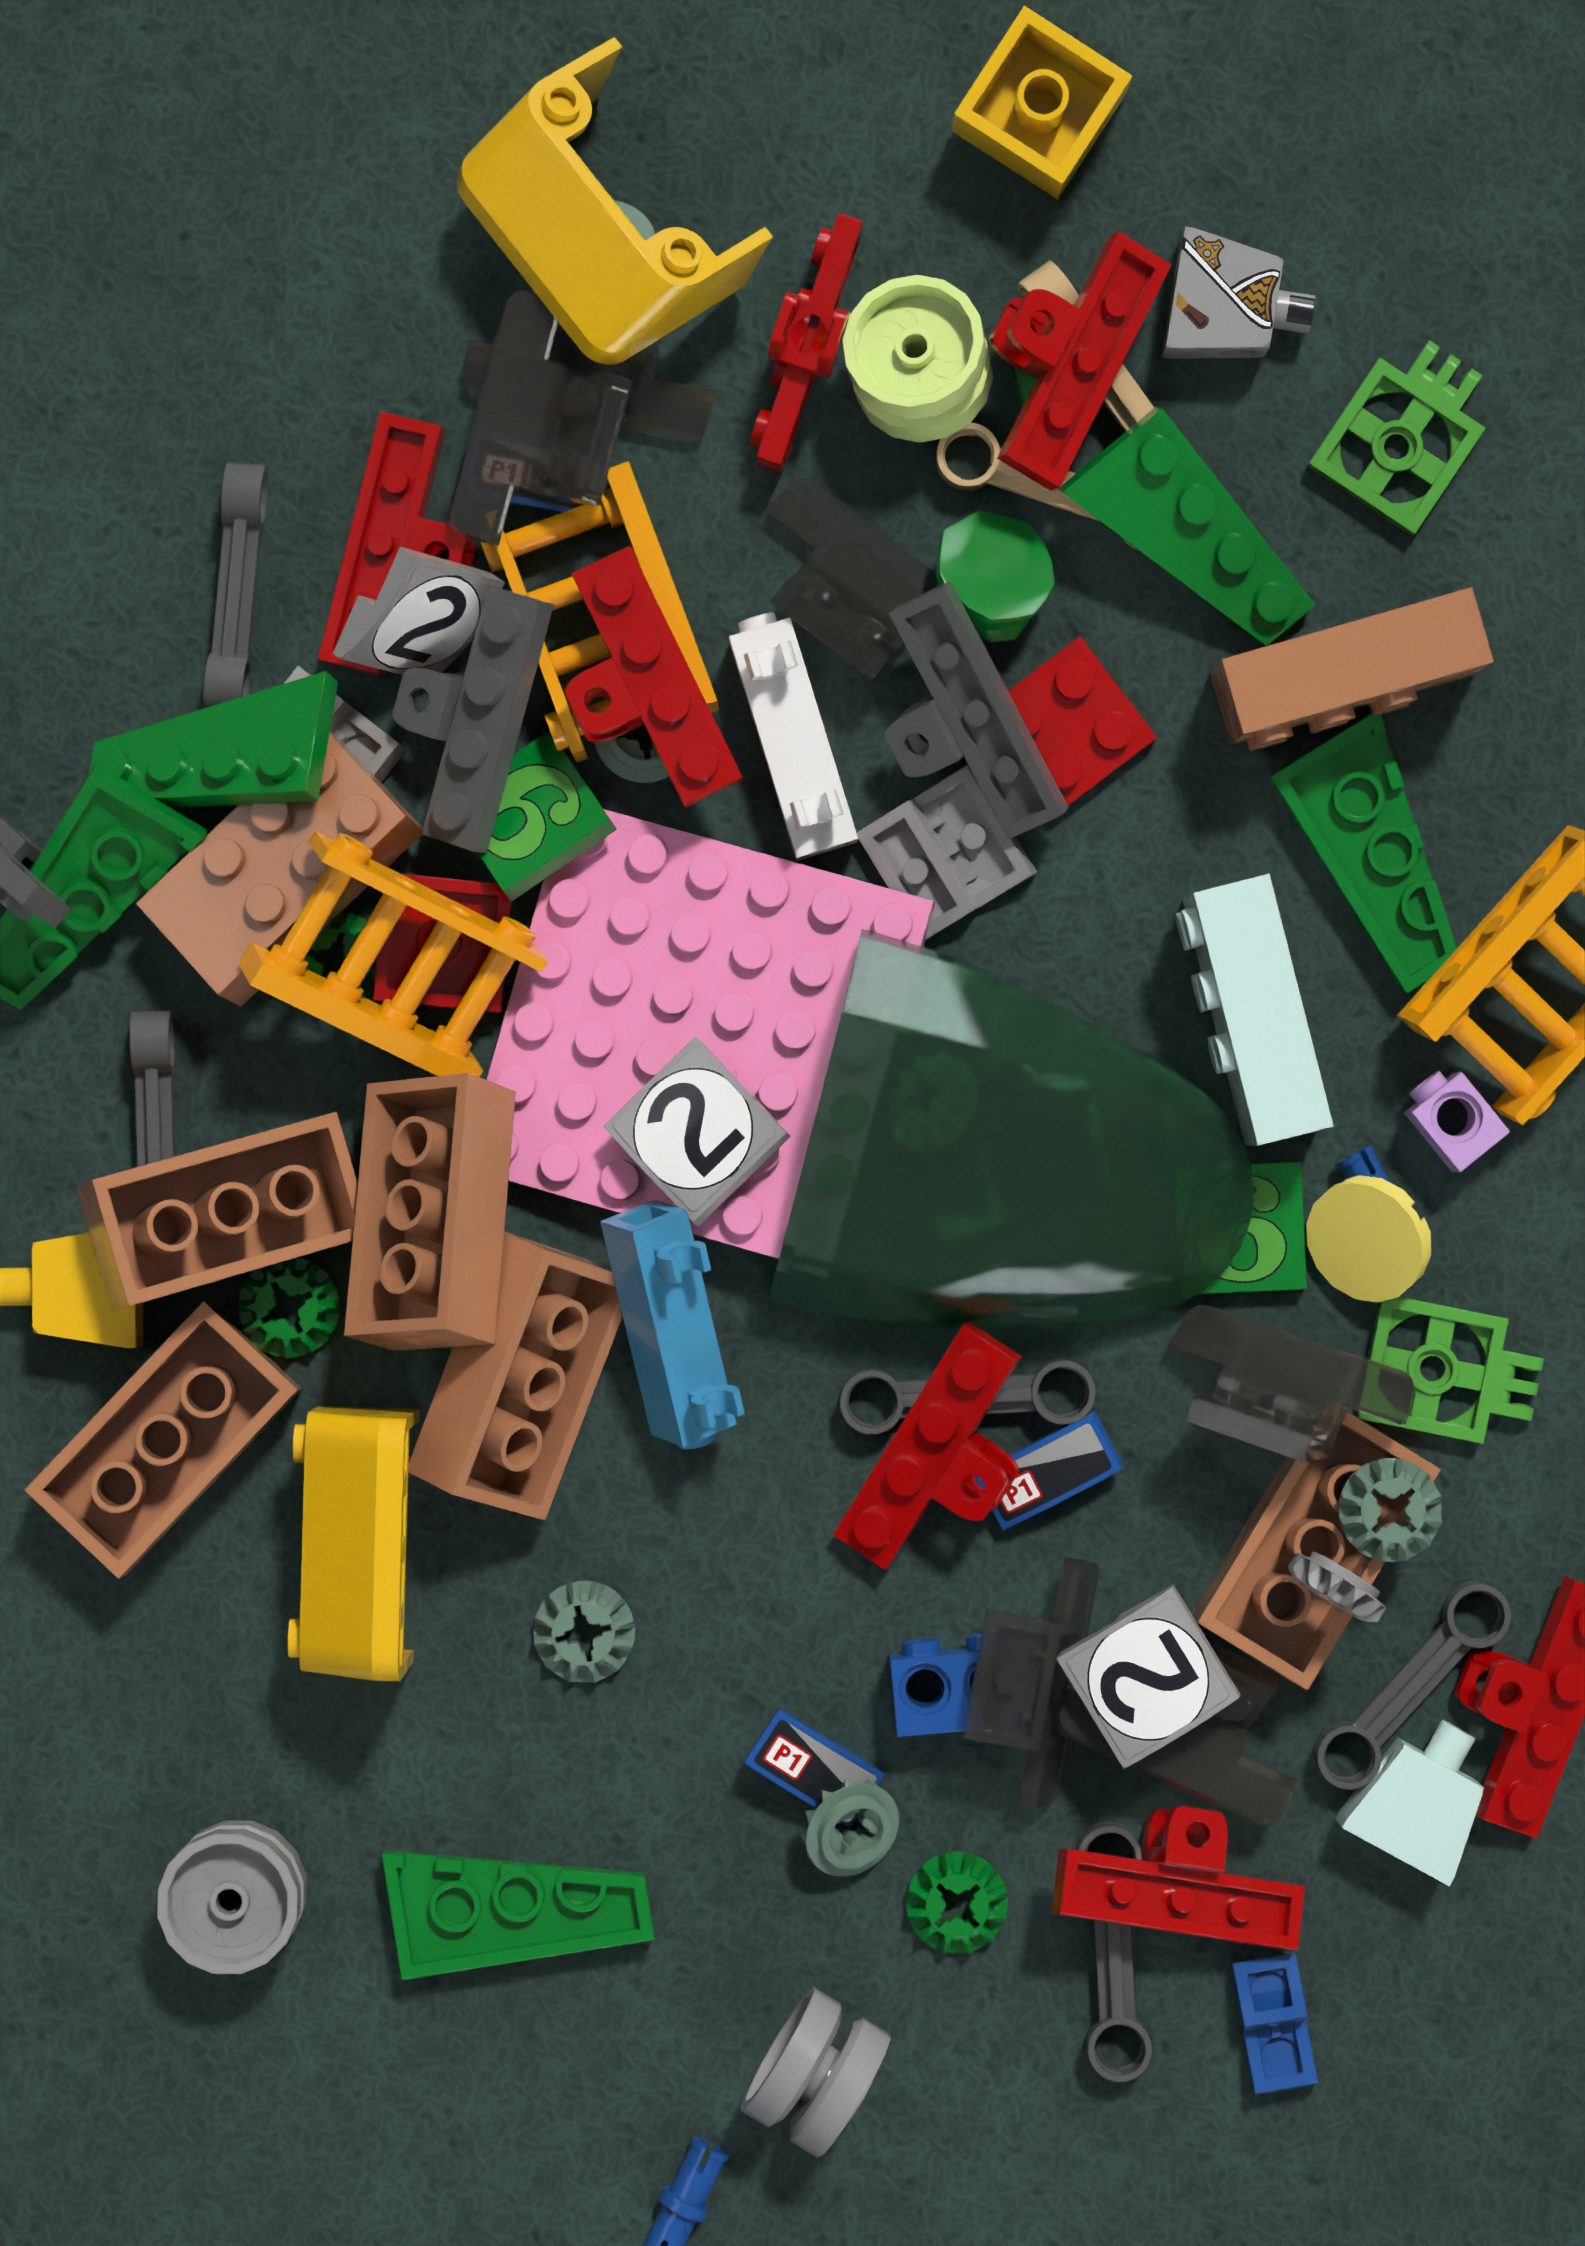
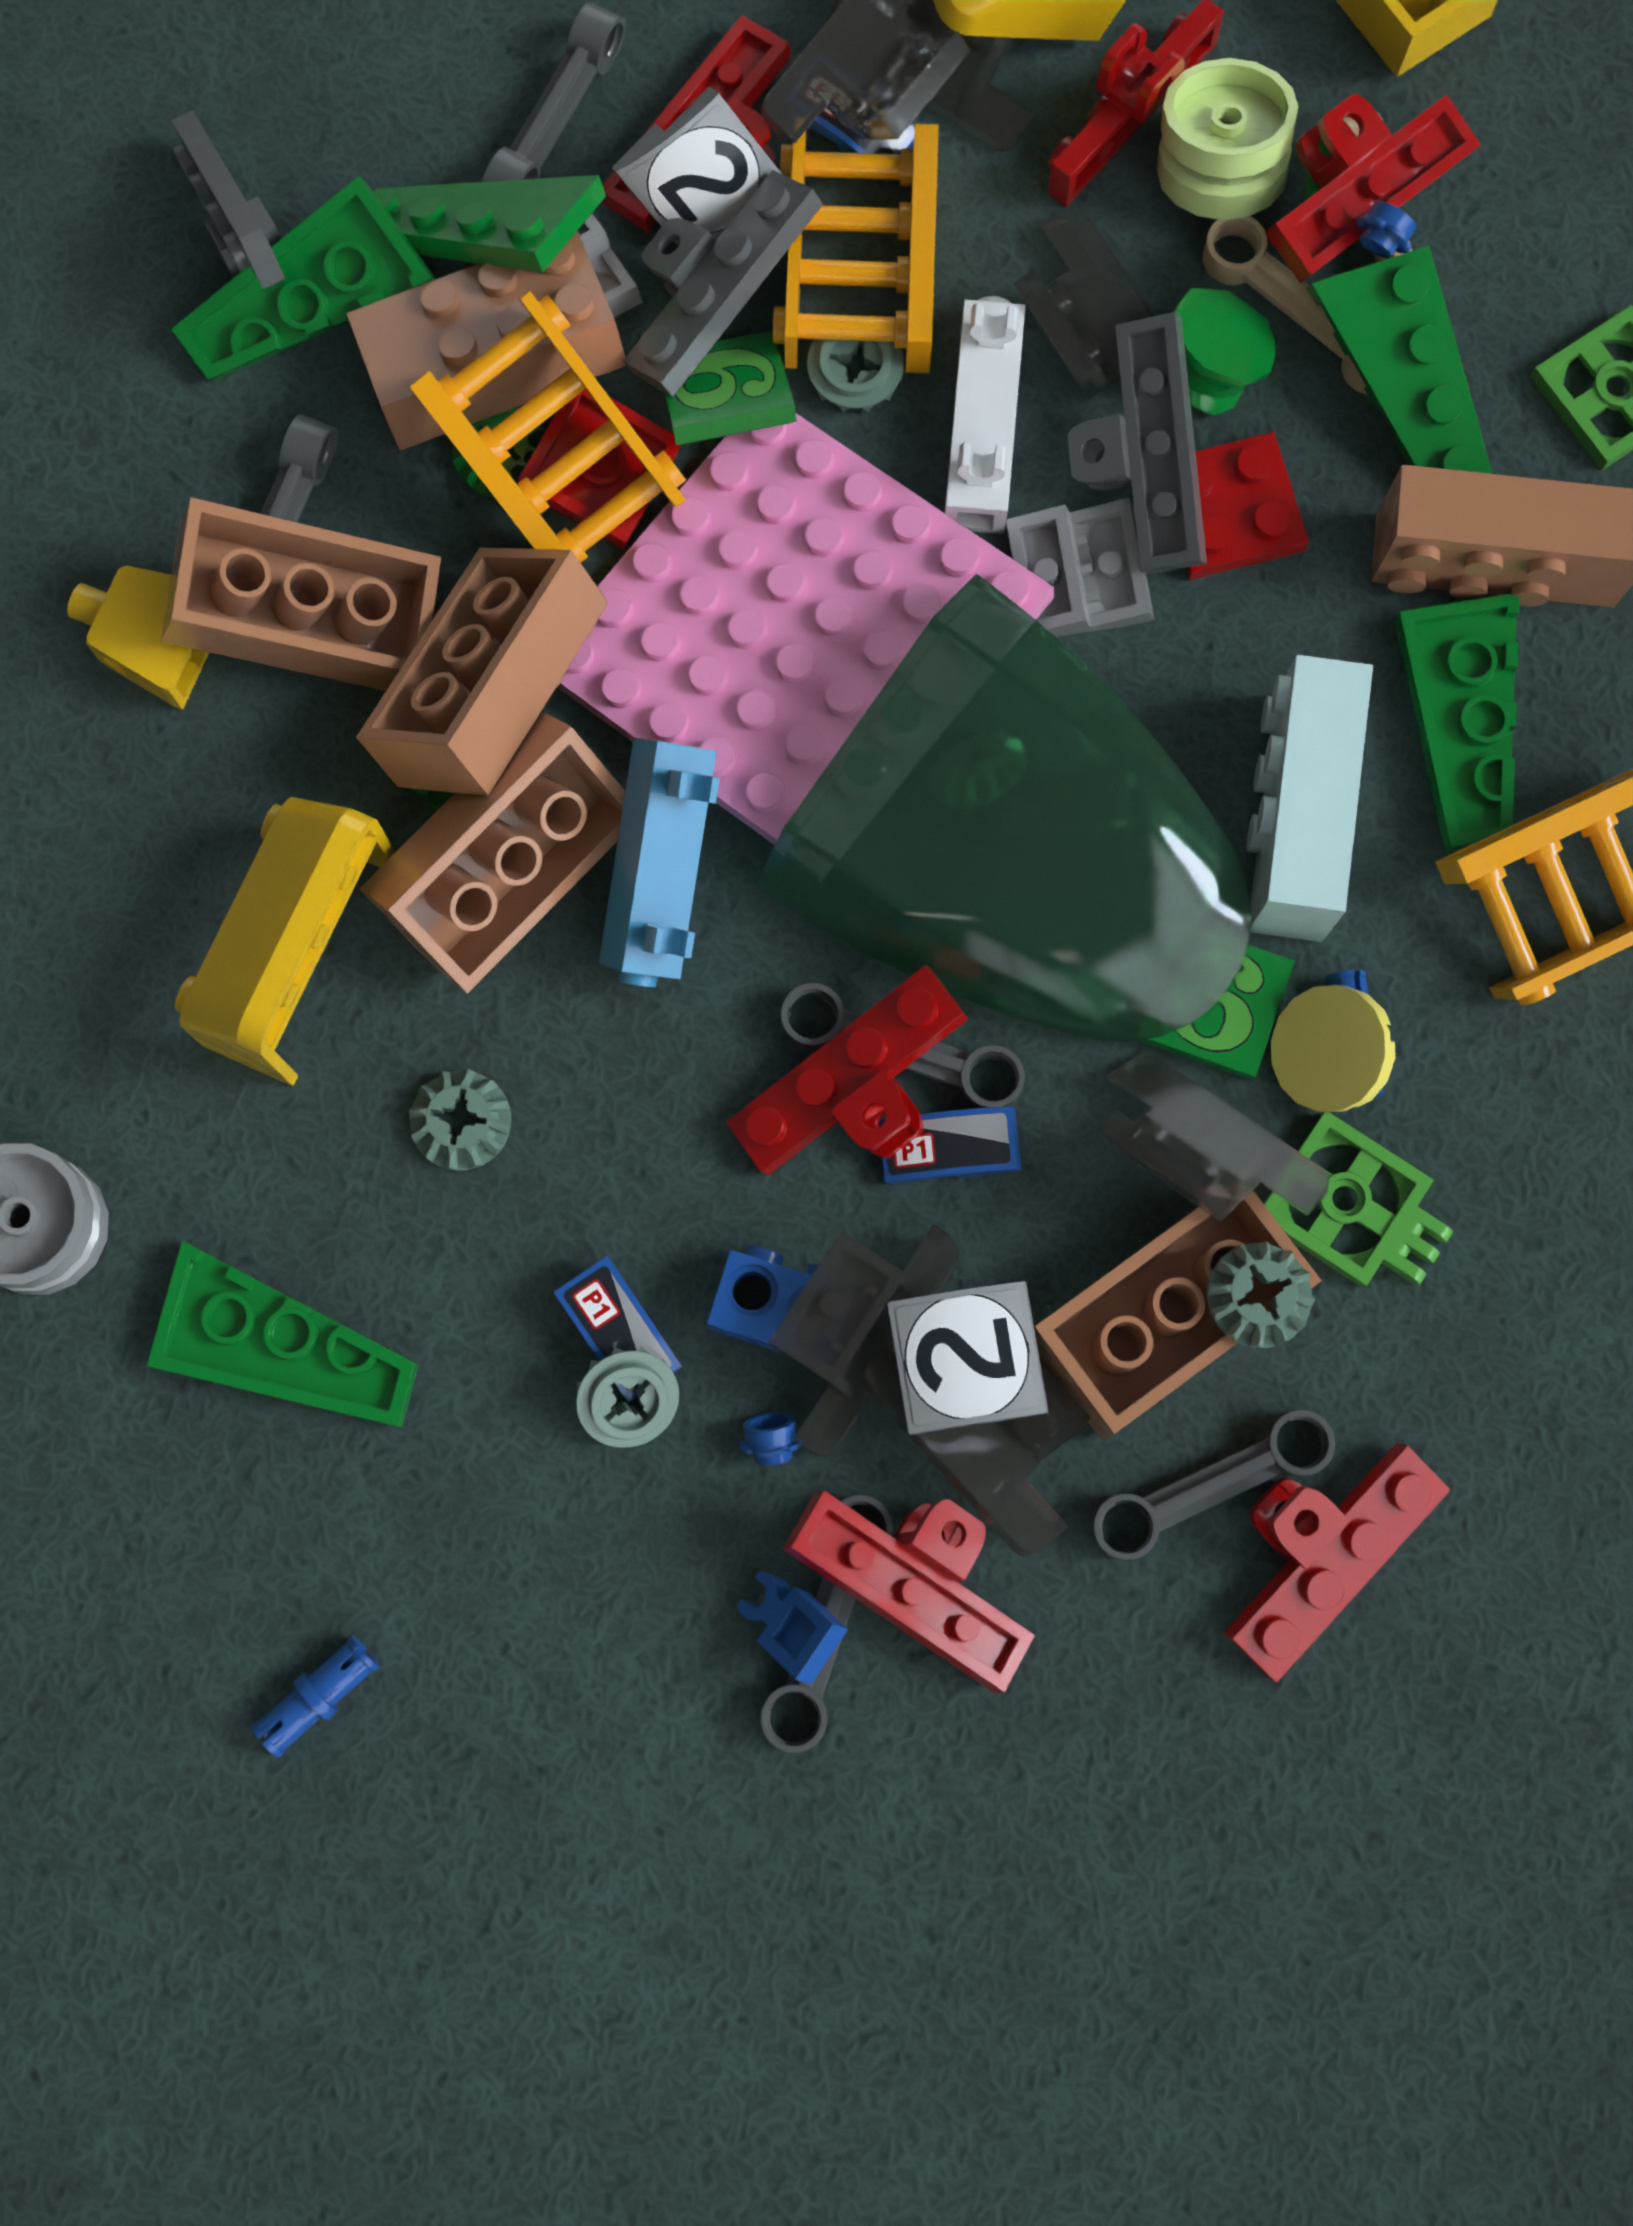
camera: 20 degrees right, 10 degrees down
nougat brick [25,1301,302,1579] -> none
green gear [236,1257,340,1358] -> none
red plate [565,545,743,808] -> none
slope [603,1036,791,1226] -> none
light grey wheel [741,1987,891,2158] -> none
green gear [906,1851,1008,1955] -> none
light grey torso [1161,226,1315,359] -> none
blue slope [1232,1953,1318,2096] -> none
light grey gear [1288,1551,1386,1622] -> none
light aqua torso [1335,1719,1484,1886] -> none
lavender brick [1403,1070,1510,1172] -> none
none -> blue plate [737,1571,848,1684]
none -> blue plate [739,1412,803,1466]
none -> blue plate [1356,201,1417,259]

